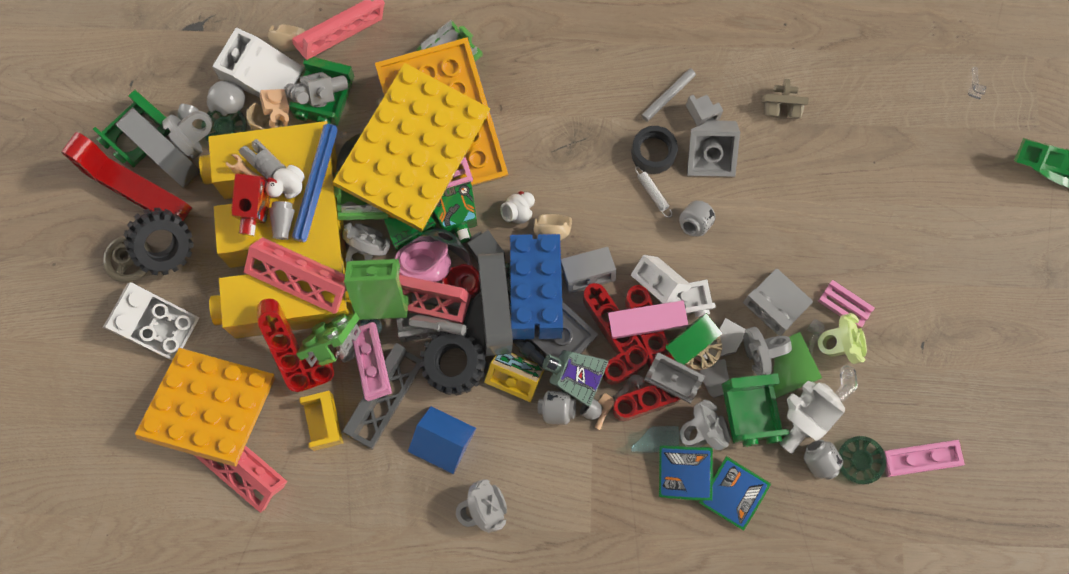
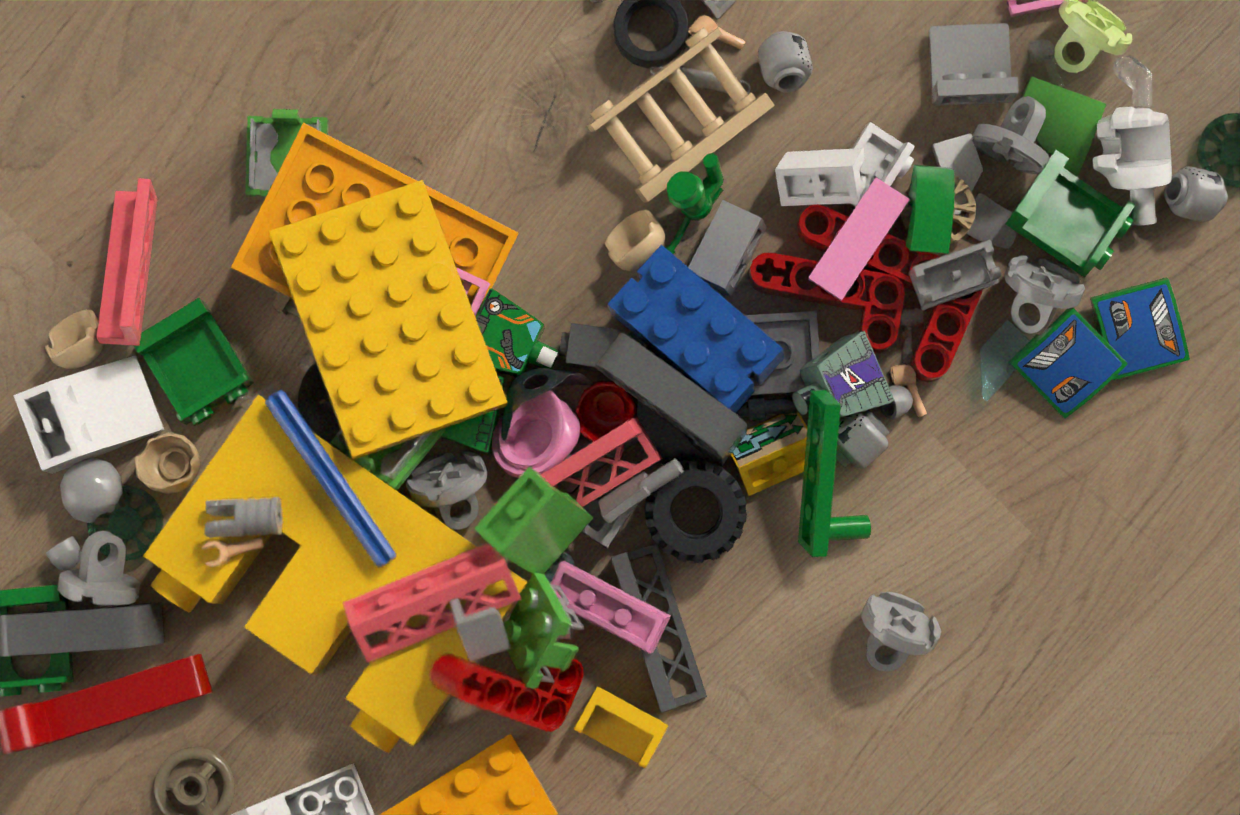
camera: 45 degrees left, 10 degrees up
black tyre [124,208,193,275] -> none
red torso [231,173,271,236] -> none
light nougat plate [260,89,289,128] -> none
white animal [265,165,305,199] -> none
light grey cone [269,201,295,240] -> none
light grey piece [284,72,348,107] -> none
blue slope [408,406,476,475] -> none
white animal [500,191,535,224] -> none
none -> light grey panel [450,598,510,661]
none -> tan fence [587,28,775,202]
none -> green piece [665,153,724,255]
none -> light nougat hand [688,16,745,50]
none -> green piece [798,390,871,557]

